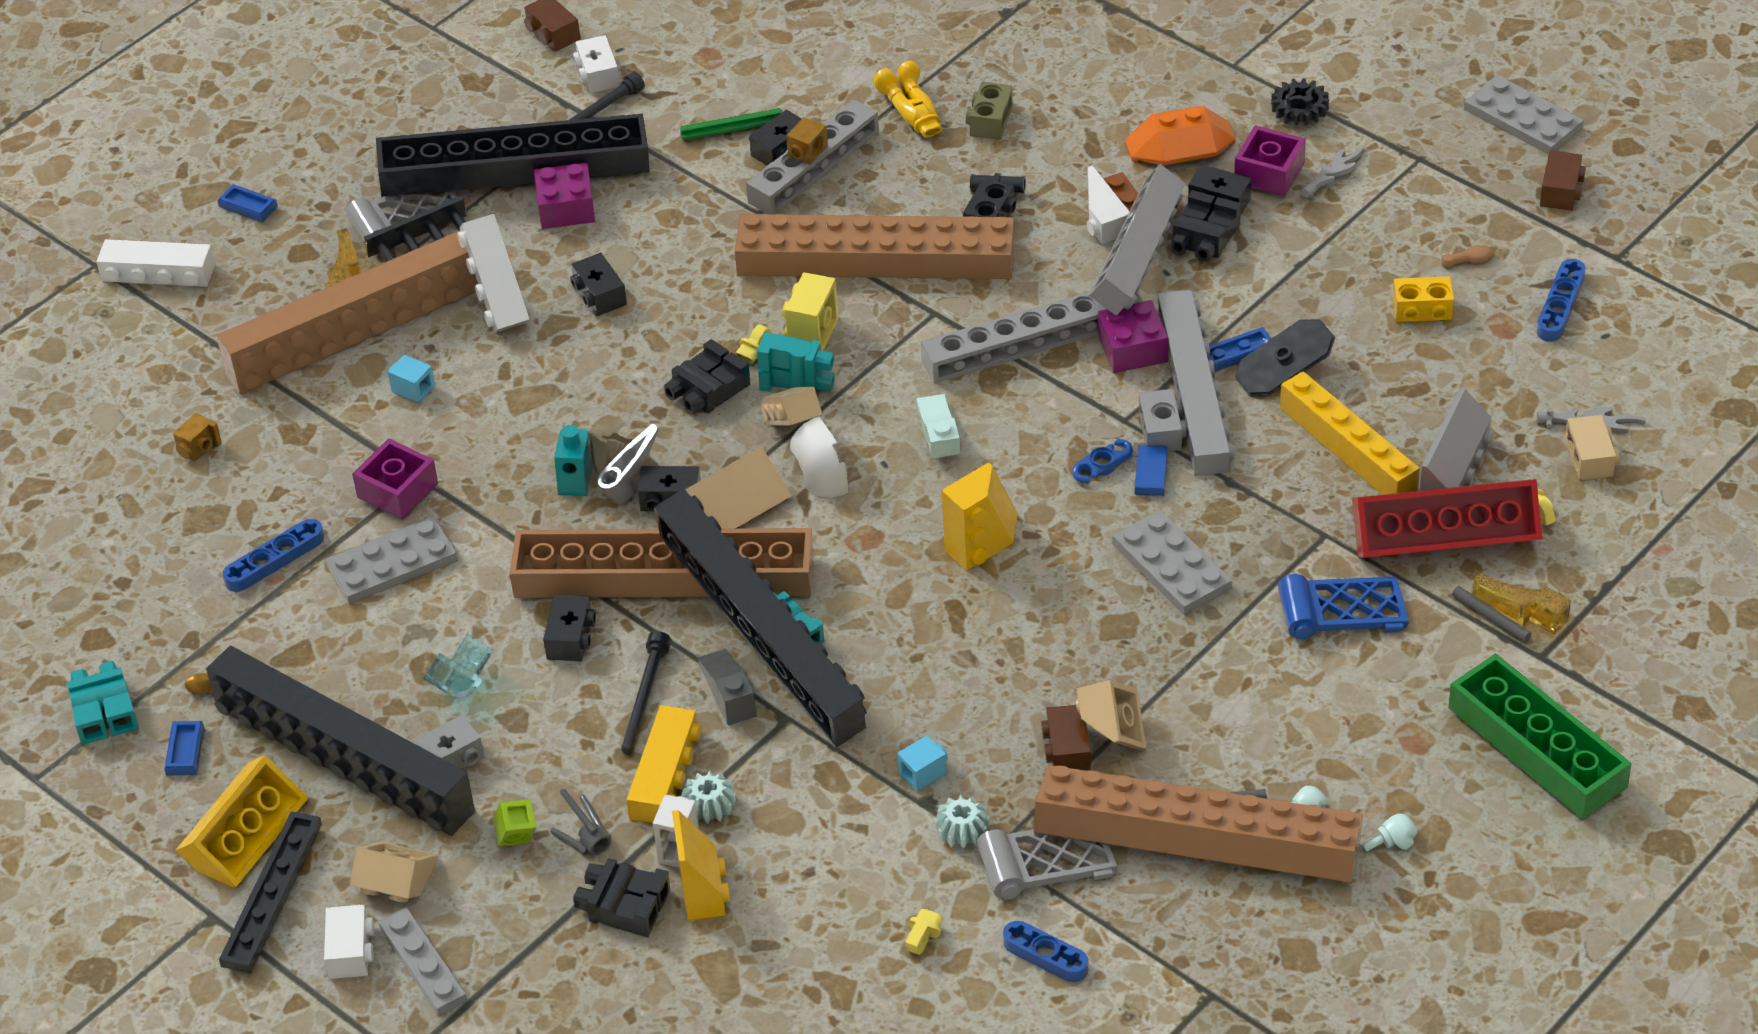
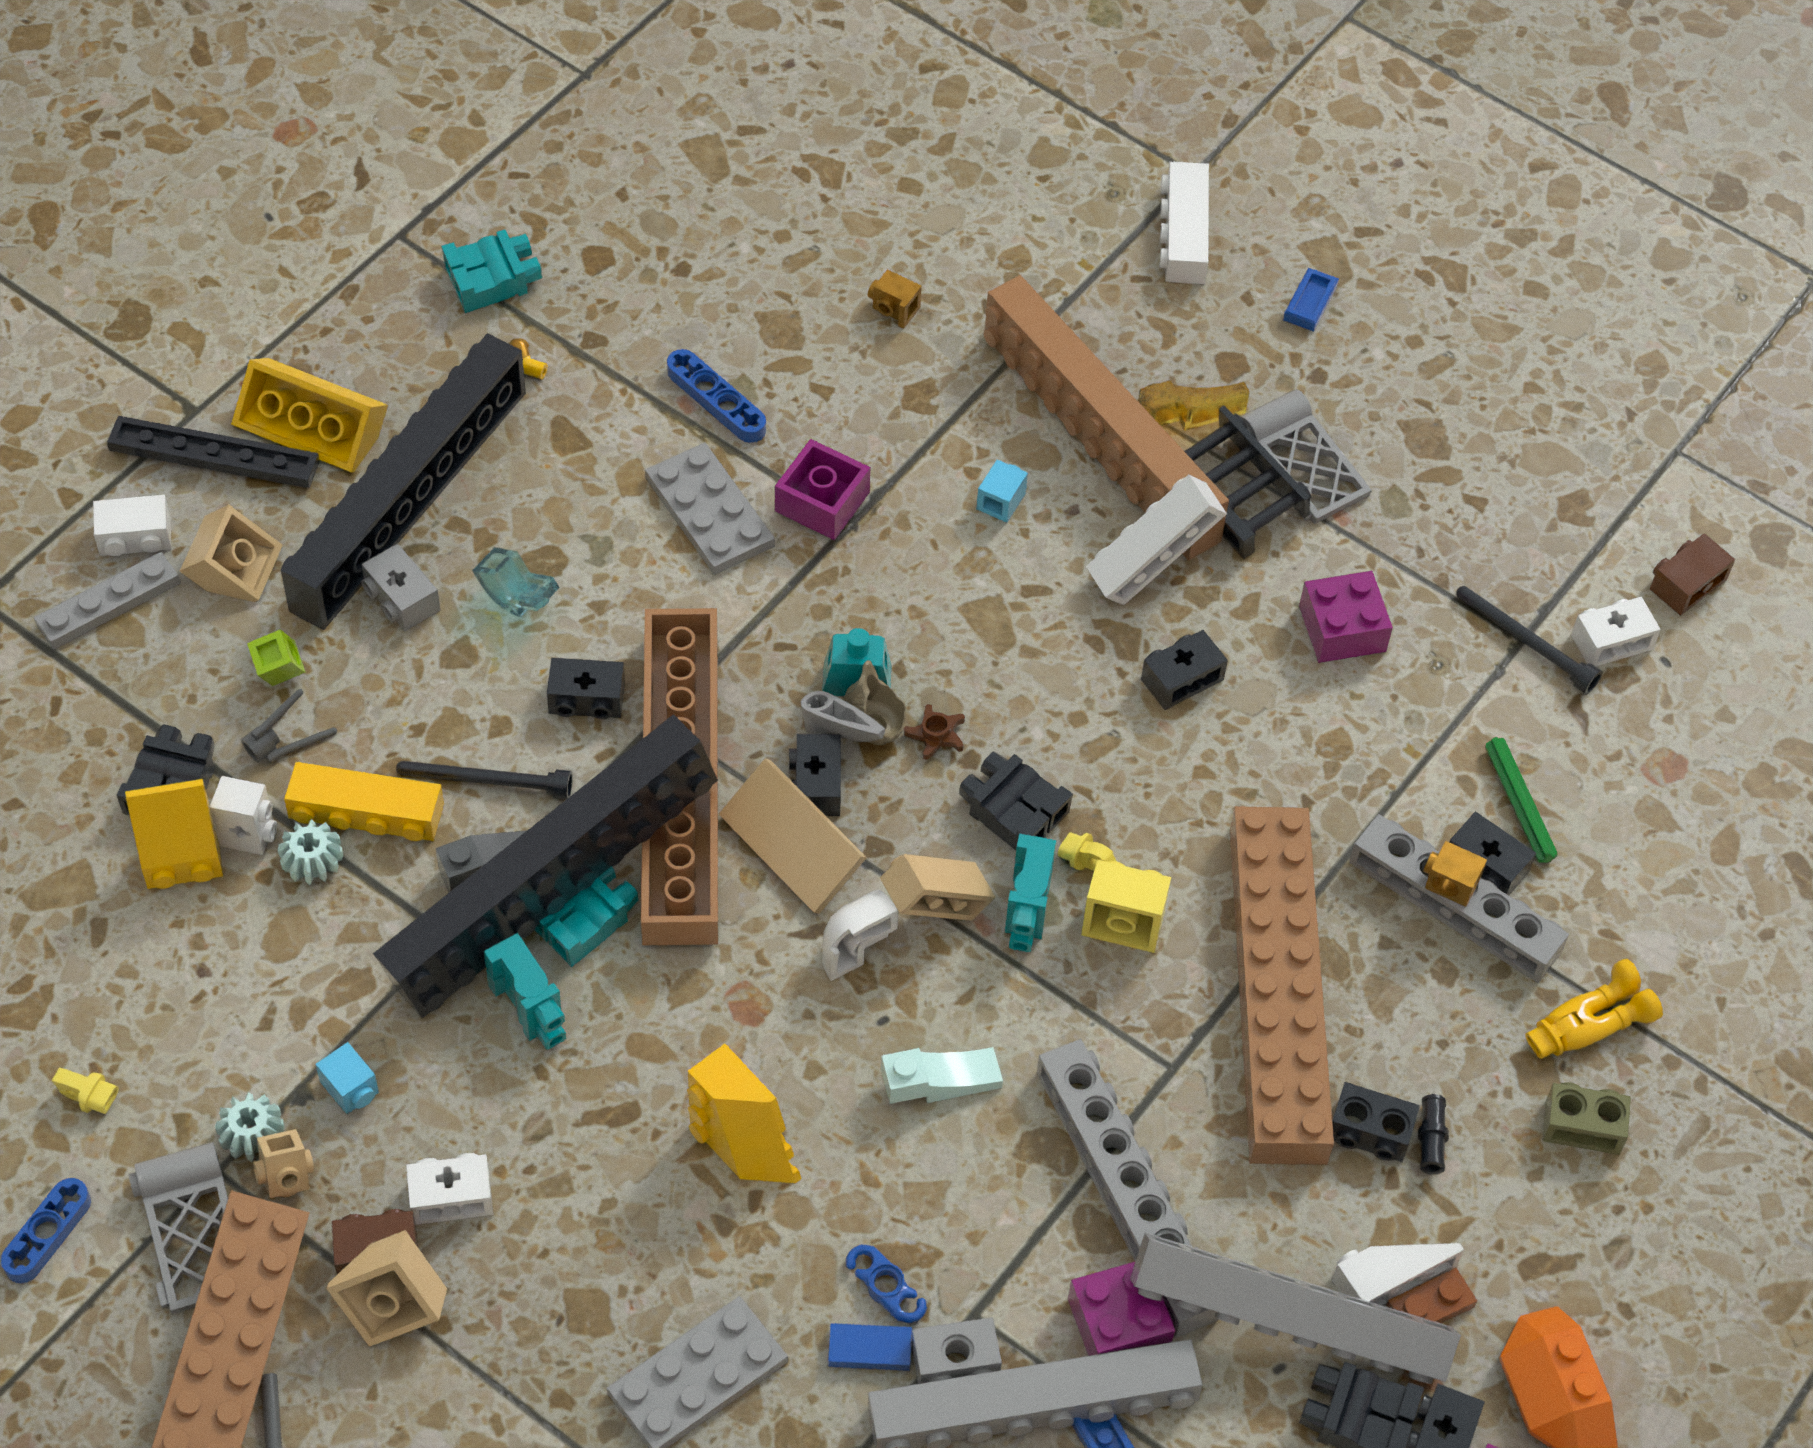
camera: 80 degrees right, 10 degrees up
blue tile [164,721,204,776] -> none
black brick [376,113,650,197] -> none
none -> tan brick [253,1129,314,1198]
none -> white brick [406,1153,493,1225]
none -> teal hips [484,933,566,1050]
none -> reddish brown animal [904,704,965,760]

